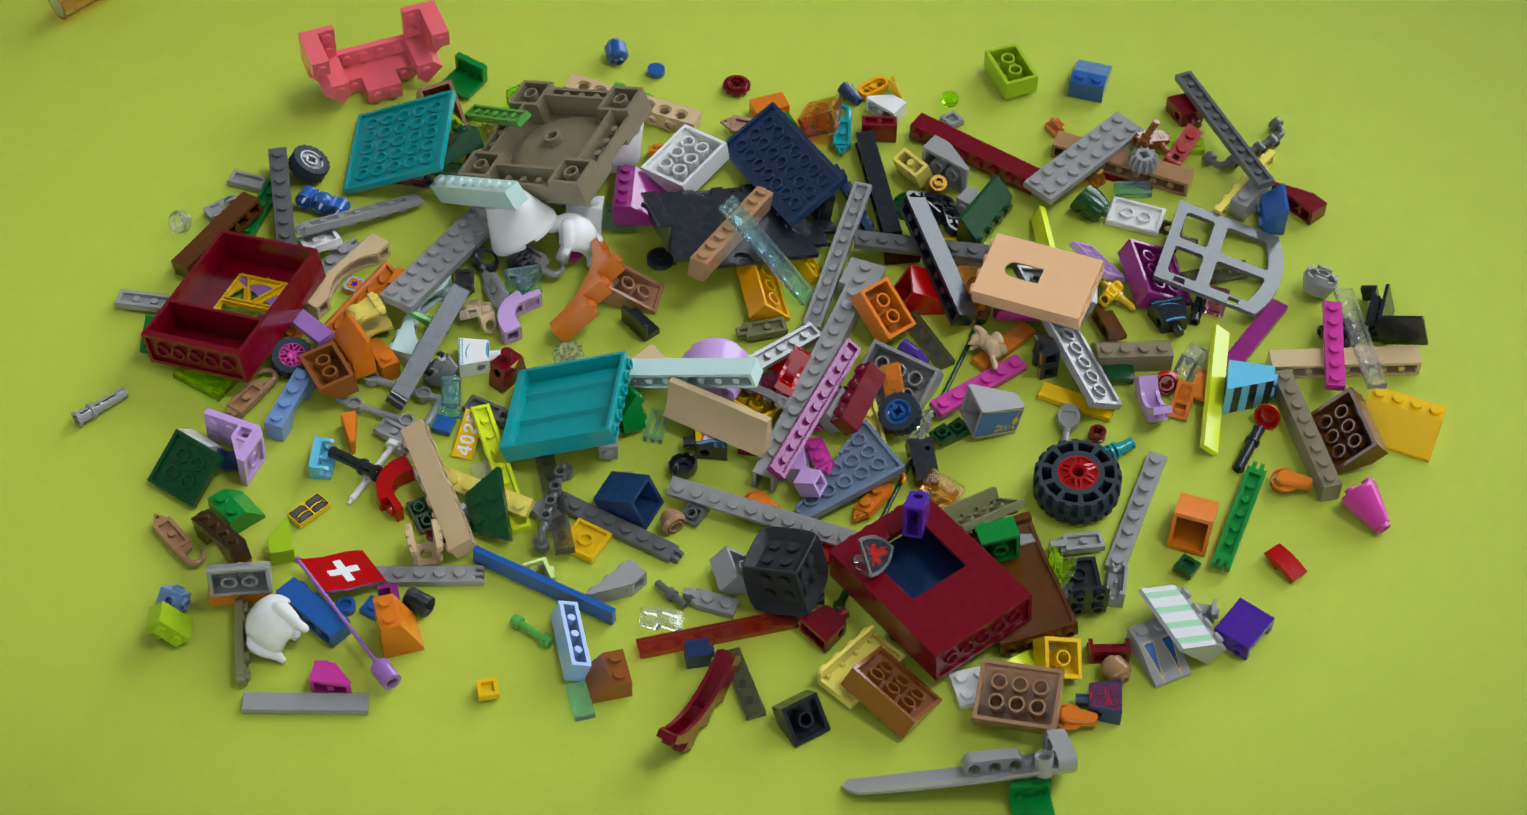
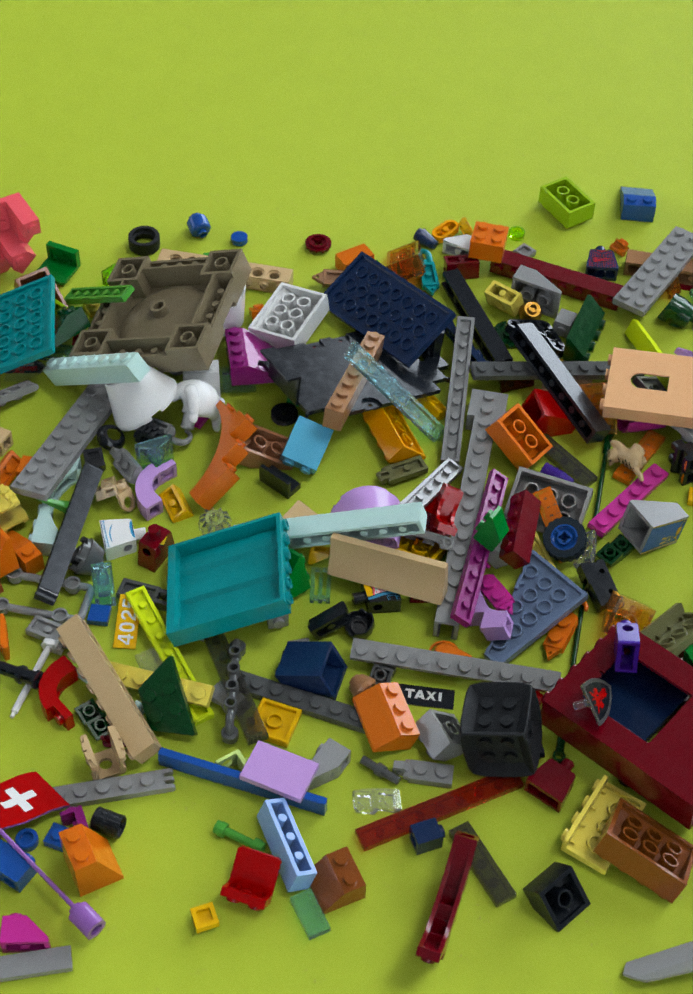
camera: 10 degrees left, 0 degrees up
none -> black tyre [128,226,160,256]
none -> yellow slope [159,484,194,523]
none -> red bracket [220,845,282,911]
none -> lavender tile [239,740,319,803]
none -> medium azure slope [279,415,334,475]
none -> yellow slope [308,546,330,565]
none -> black panel [308,601,353,641]
none -> orange slope [352,682,420,752]
none -> black sticker [399,684,455,710]
none -> orange brick [468,221,509,263]
none -> green slope [473,505,509,552]
none -> dark blue torso [585,246,619,281]

